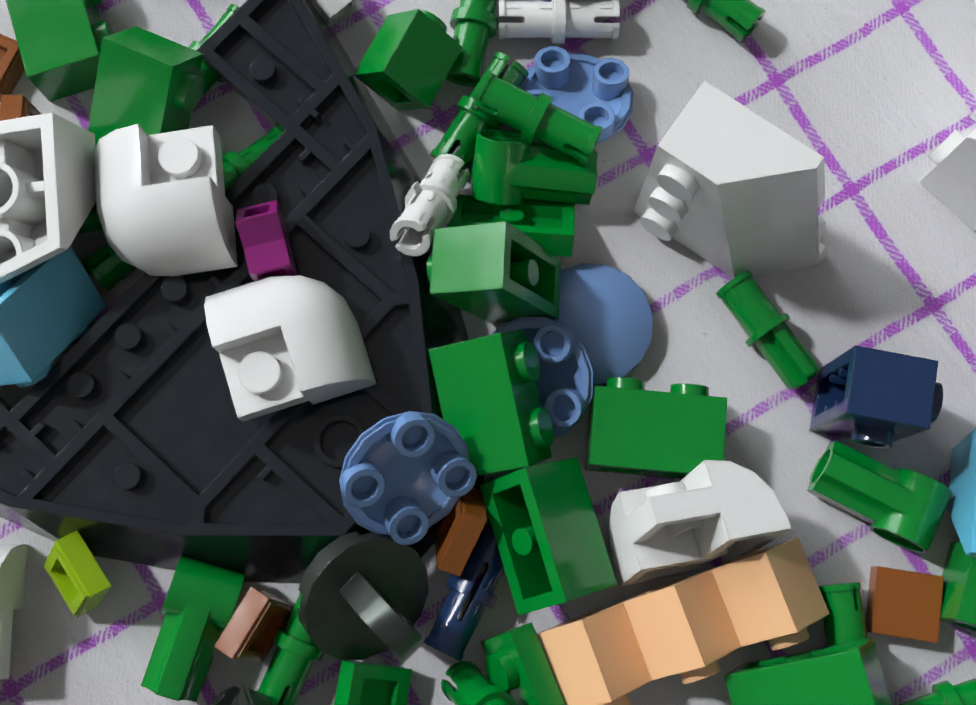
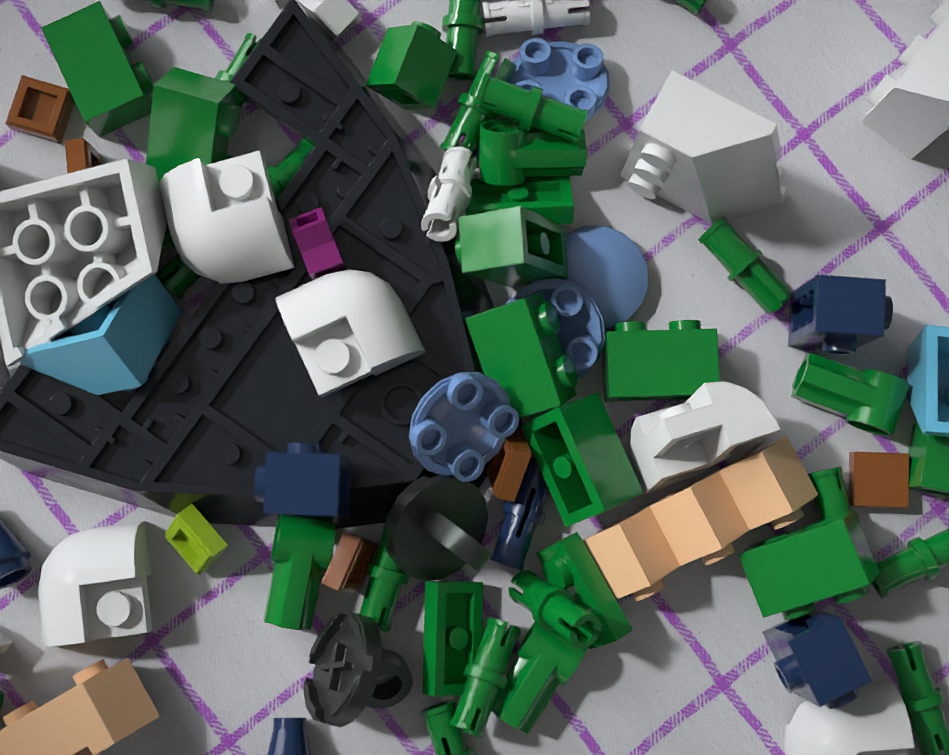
camera: 10 degrees left, 5 degrees up
none -> dark blue brick [254,443,351,516]

